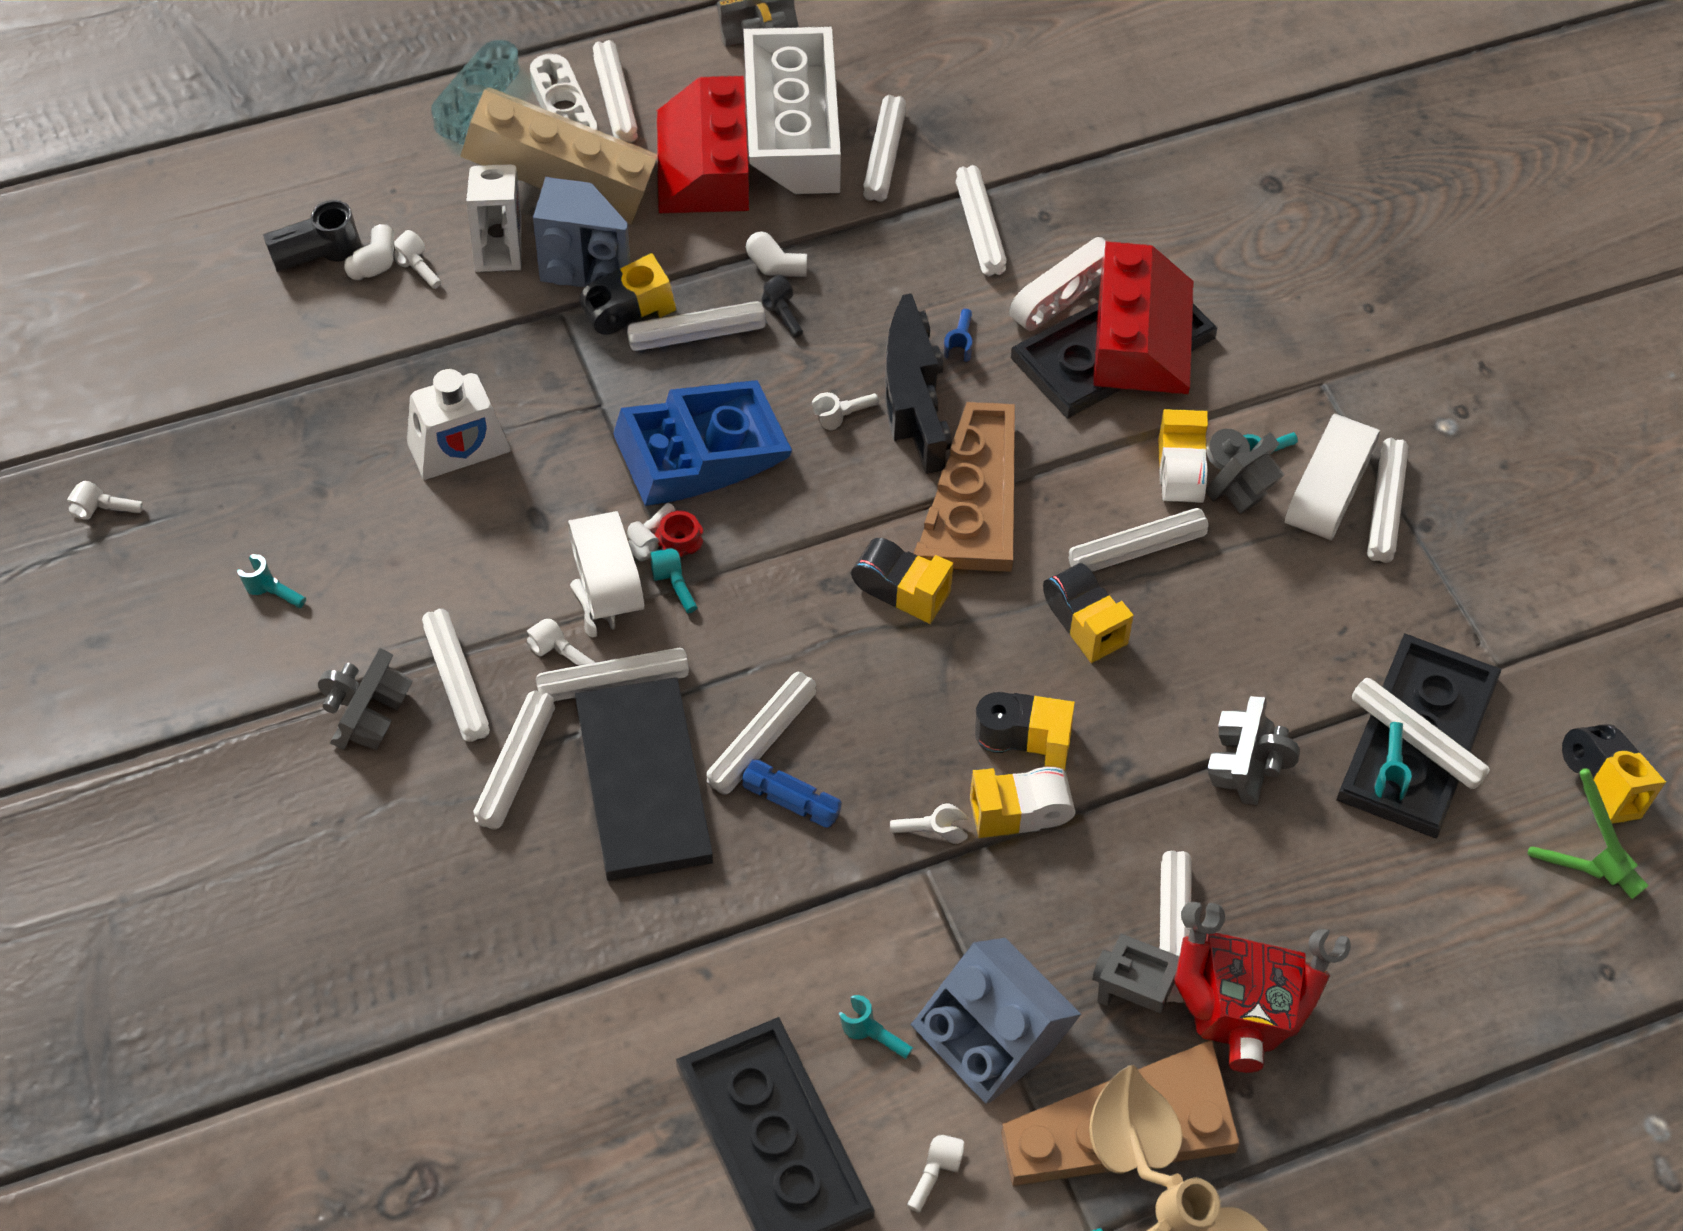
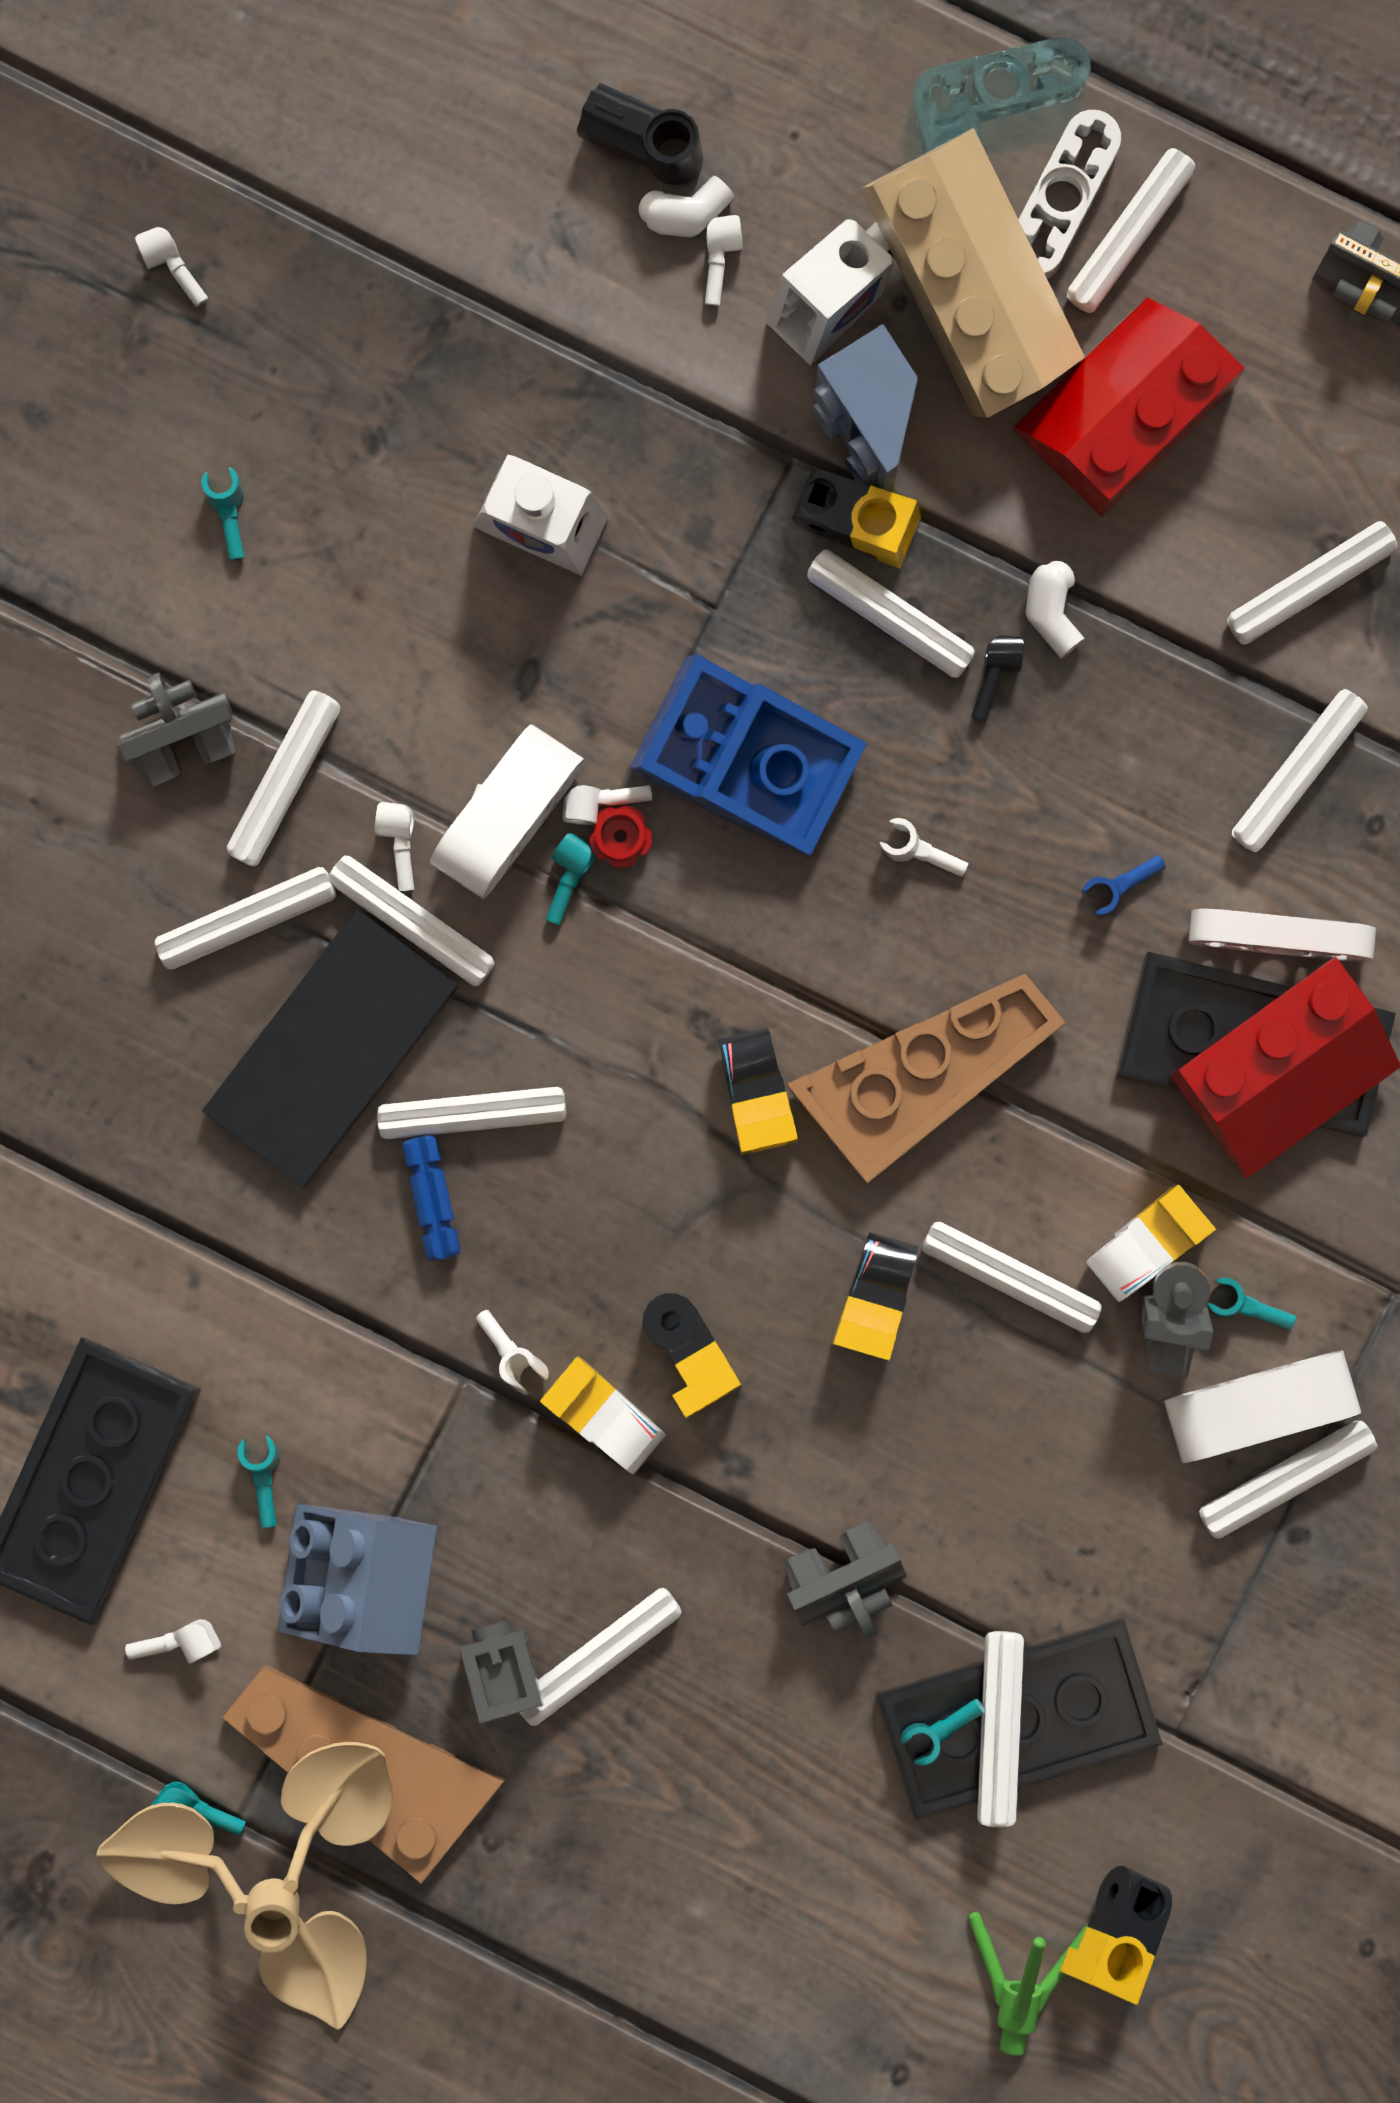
camera: 55 degrees right, 30 degrees up
white slope [744,27,841,194] -> none
black slope [885,293,952,474] -> none
red torso [1175,901,1351,1073] -> none

